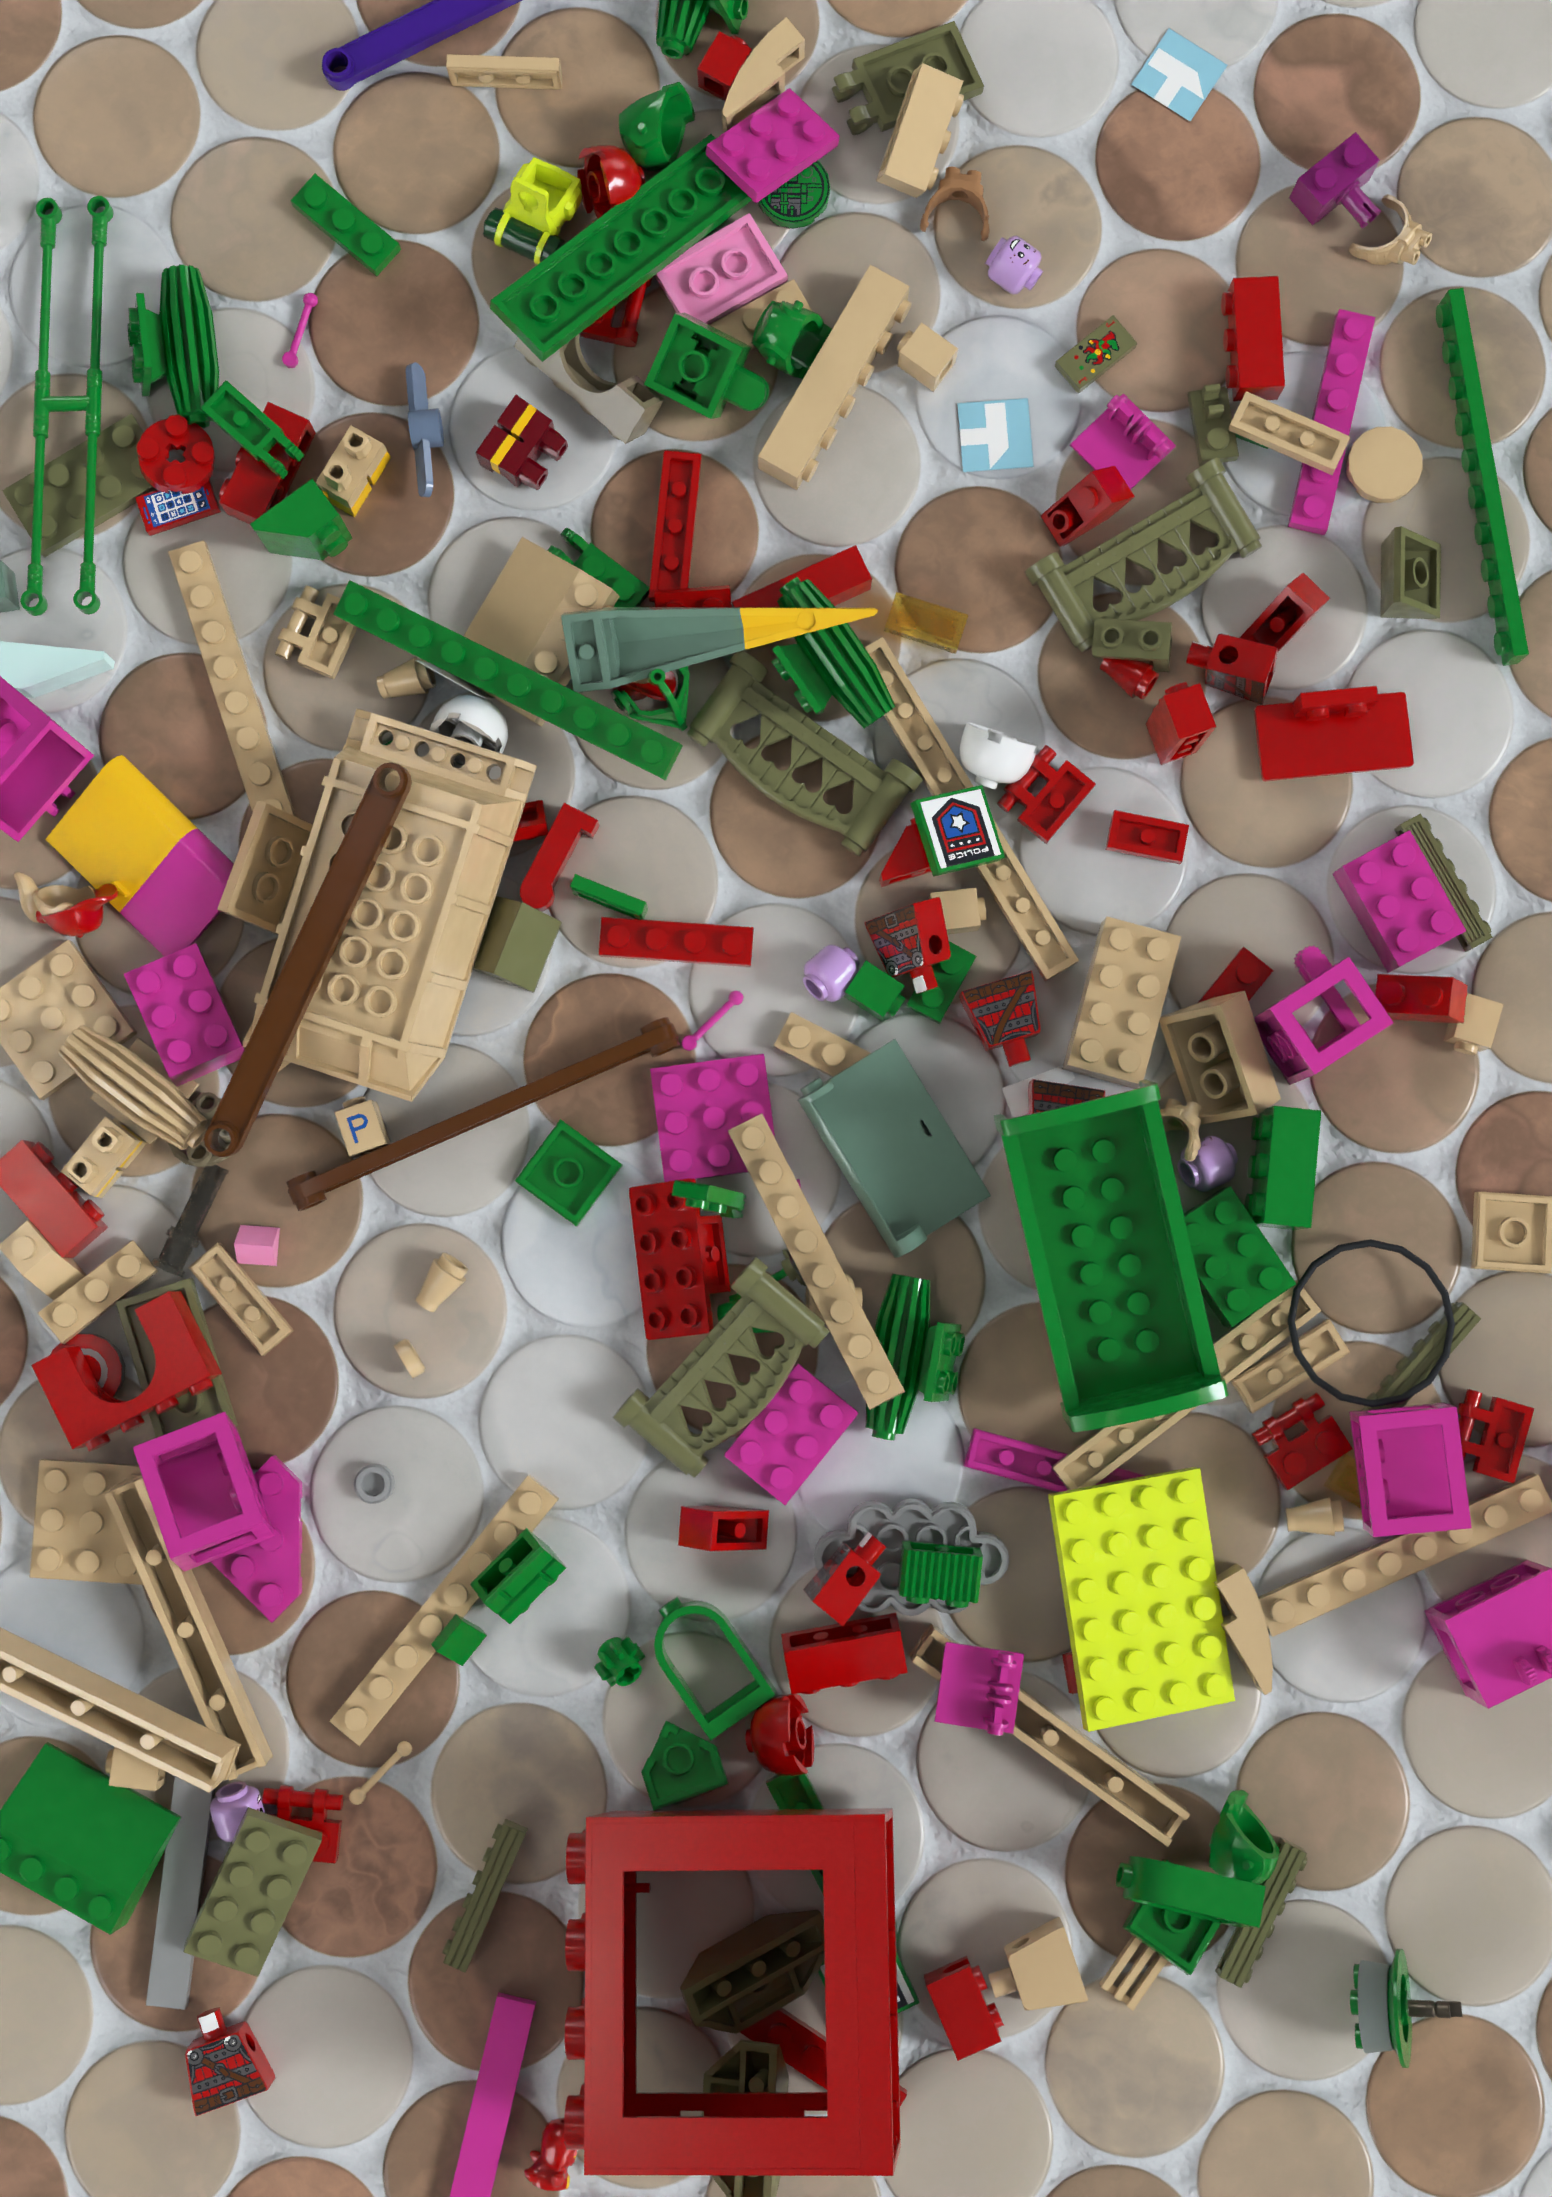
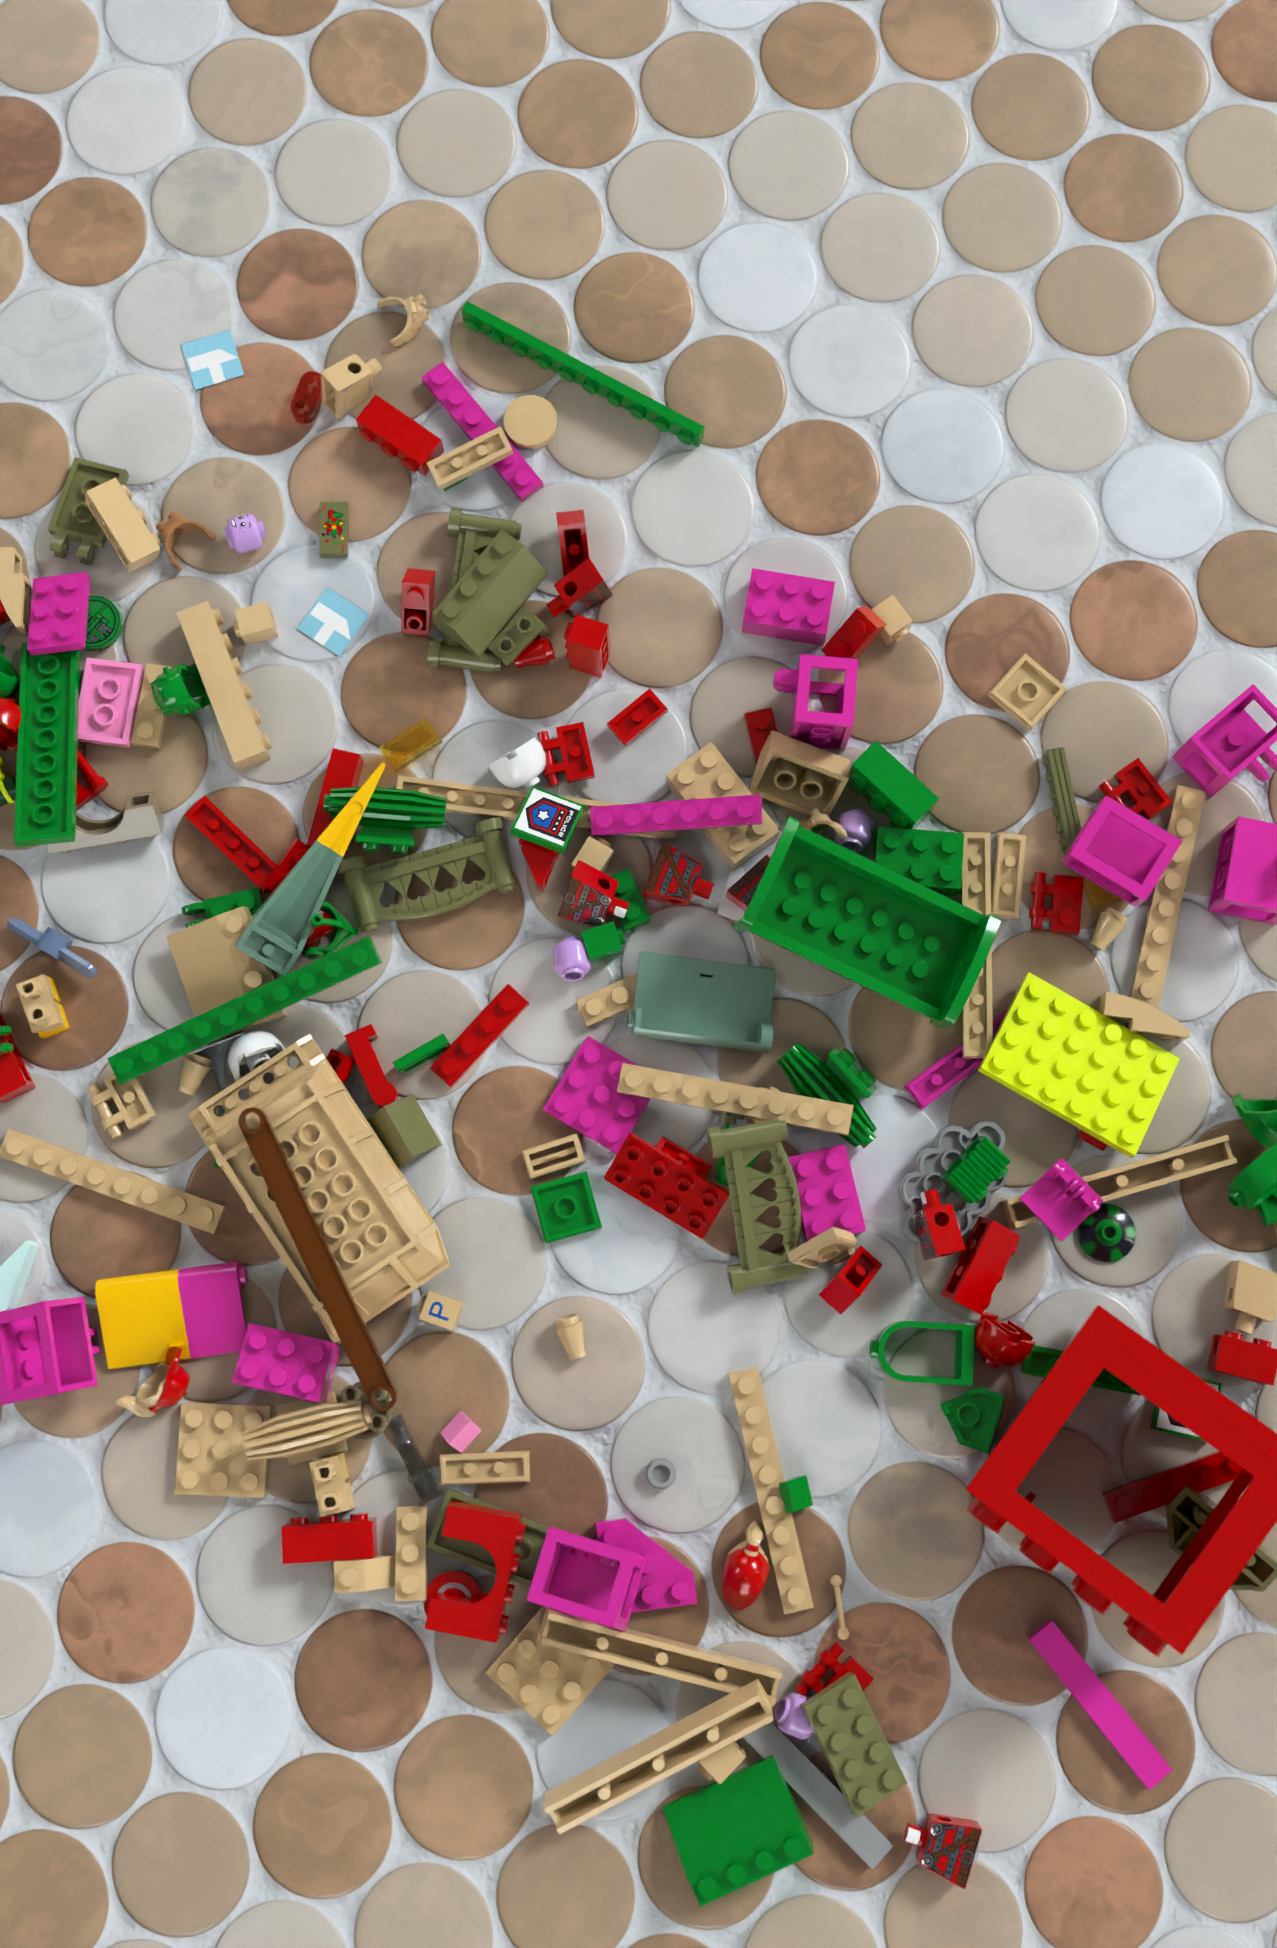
camera: 50 degrees left, 5 degrees down
tan plate [217,801,313,935] -> none
green slope [250,479,352,560] -> none
reddish brown piece [286,1017,680,1211] -> none
tan tile [394,1338,426,1378] -> none
olive piece [442,1819,528,1973] -> none
green brick [470,1528,566,1624] -> none
dark red hips [475,394,568,490] -> none
red animal [524,2118,578,2191] -> none
green gear [594,1637,645,1687] -> none
green brick [644,313,770,419] -> none
green hinge [672,1180,746,1219] -> none
olive wedge [680,1910,825,2034] -> none
dark pink hinge [682,990,743,1051] -> none
dark pink hinge [1070,393,1176,490] -> none
olive plate [1187,383,1239,466] -> none
red bracket [1254,686,1414,782] -> none
black piece [1287,1239,1455,1407] -> none
magenta brick [1289,132,1381,229] -> none
olive slope [1380,526,1441,619] -> none
olive piece [1394,813,1493,952] -> none
none -> clear red beam [290,371,322,424]
none -> tan torso [321,354,382,421]
none -> olive slope [432,529,548,659]
none -> tan tile [522,1133,586,1179]
none -> dark pink plate [590,794,763,836]
none -> red hair [722,1520,769,1610]
none -> tan tile [787,1227,857,1268]
none -> dish [1077,1203,1136,1262]

